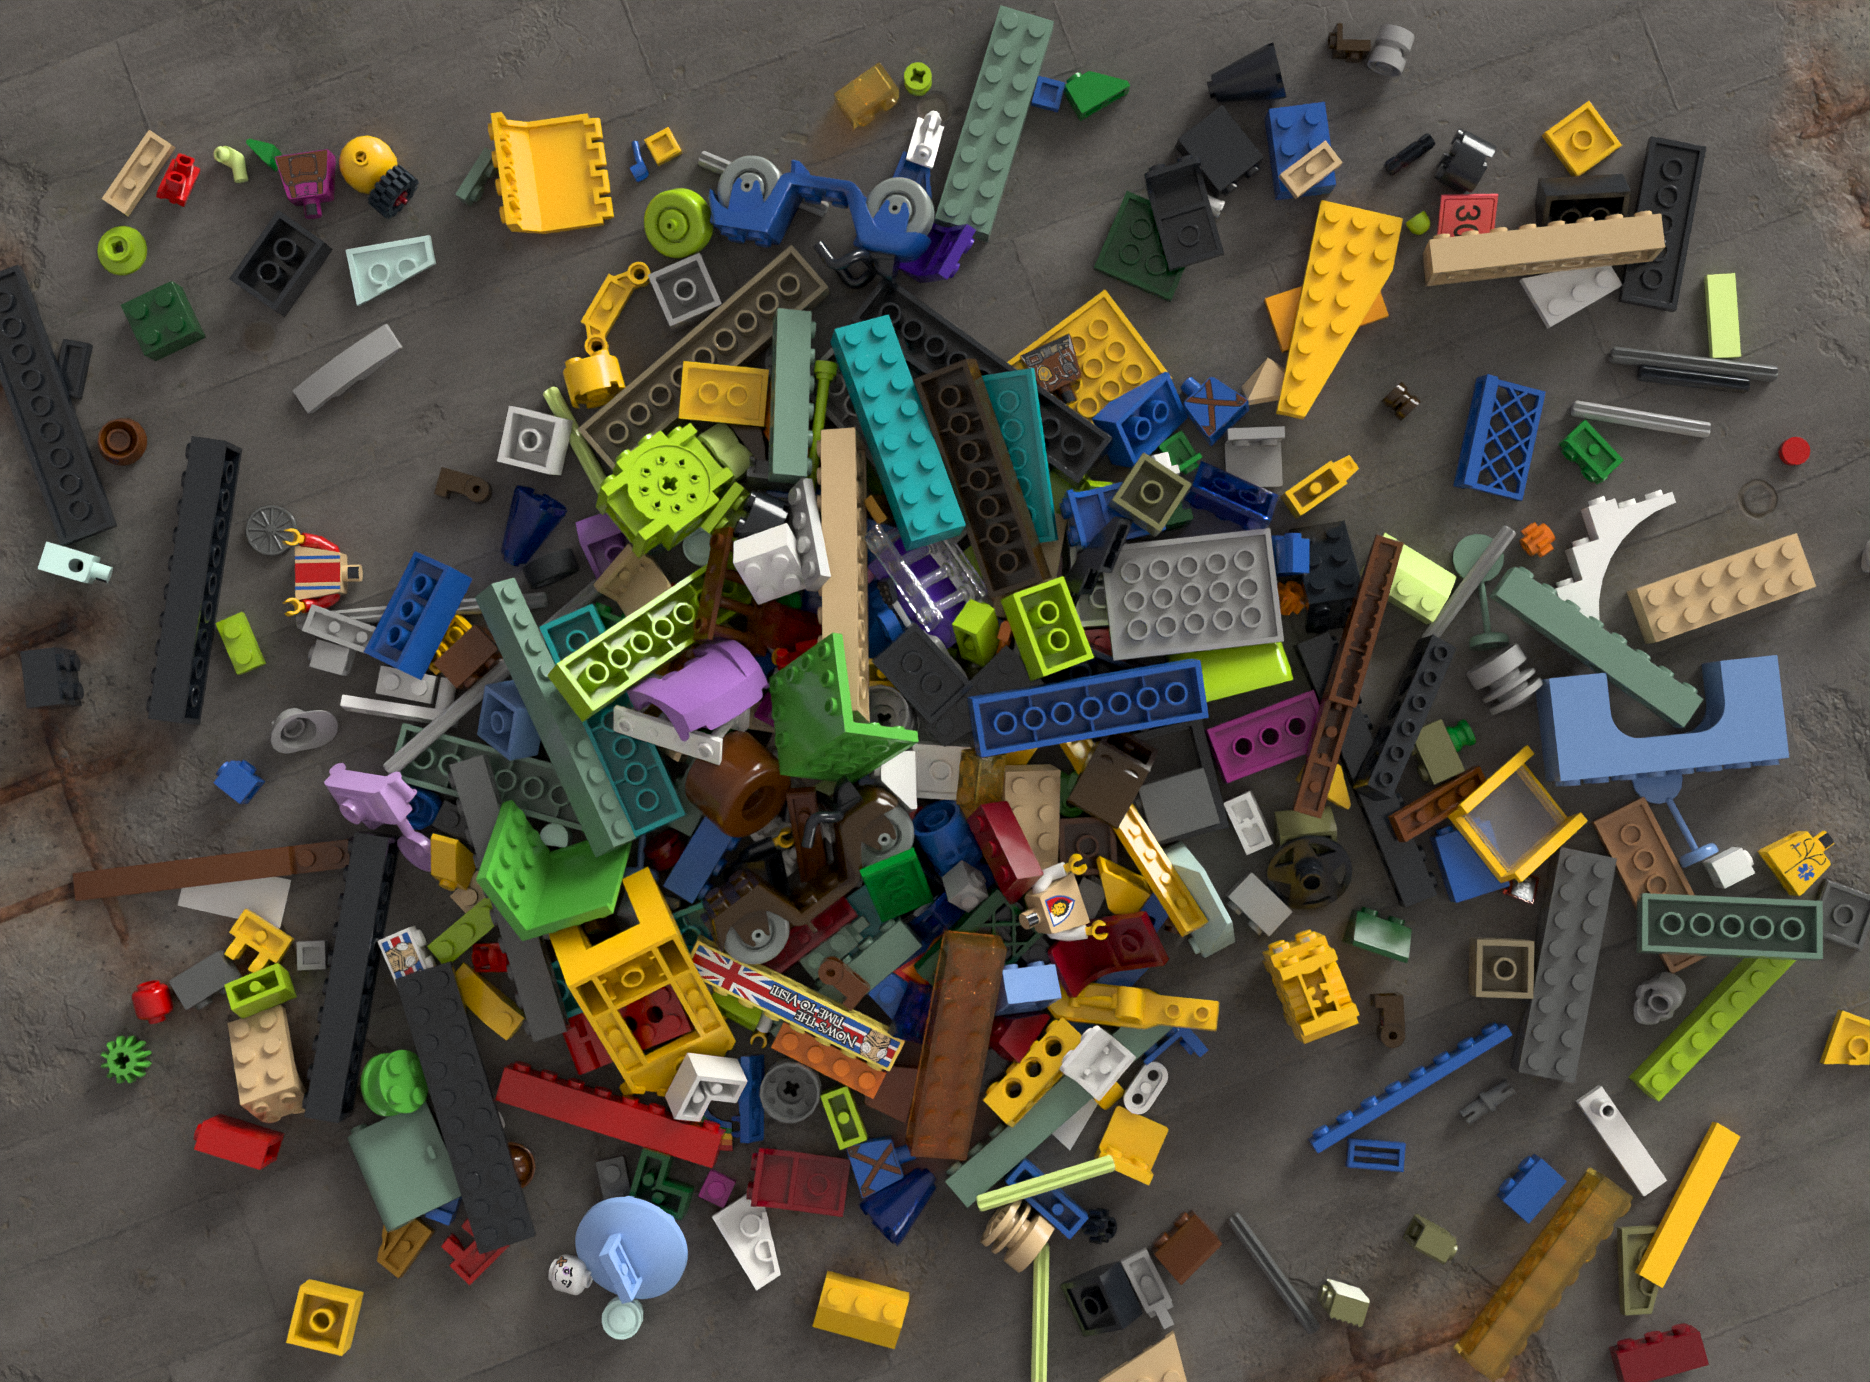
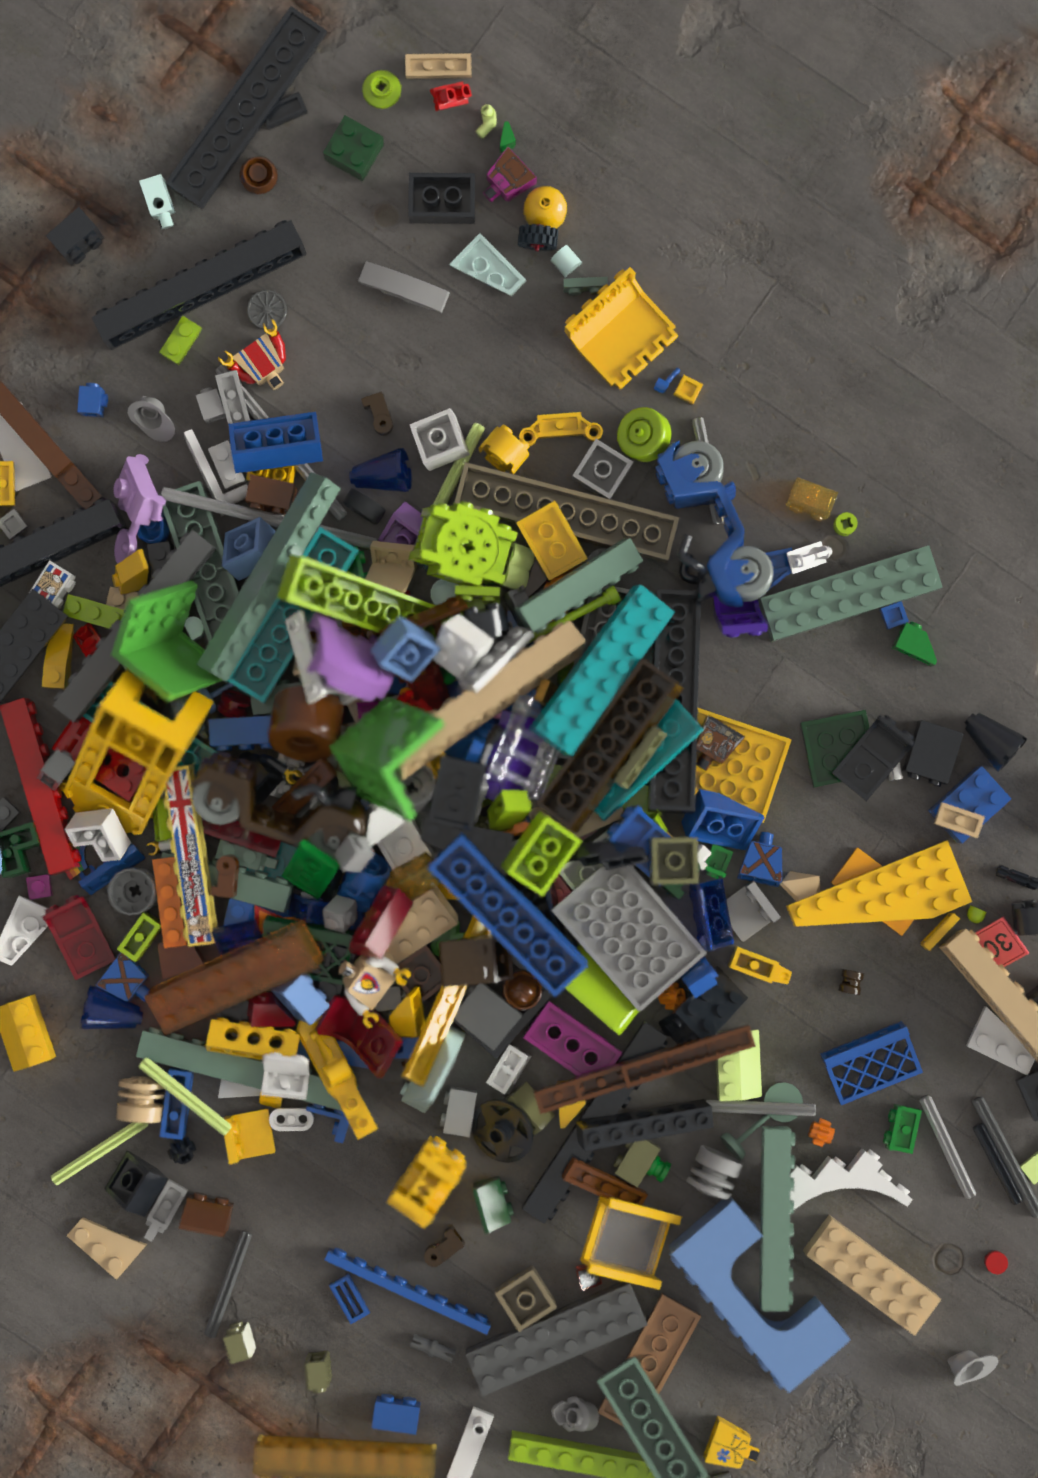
camera: 50 degrees right, 0 degrees up
blue brick [1429,817,1510,903] -> none
medium blue piece [1631,771,1719,868] -> none
white brick [1703,847,1755,889] -> none
none -> dark grey brick [37,749,76,791]
none -> light grey brick [334,835,374,872]
none -> medium blue brick [370,616,440,682]
none -> reddish brown hat [503,971,542,1010]
none -> light aqua brick [551,245,582,277]
none -> olive plate [615,726,667,789]
none -> yellow tile [920,913,960,951]

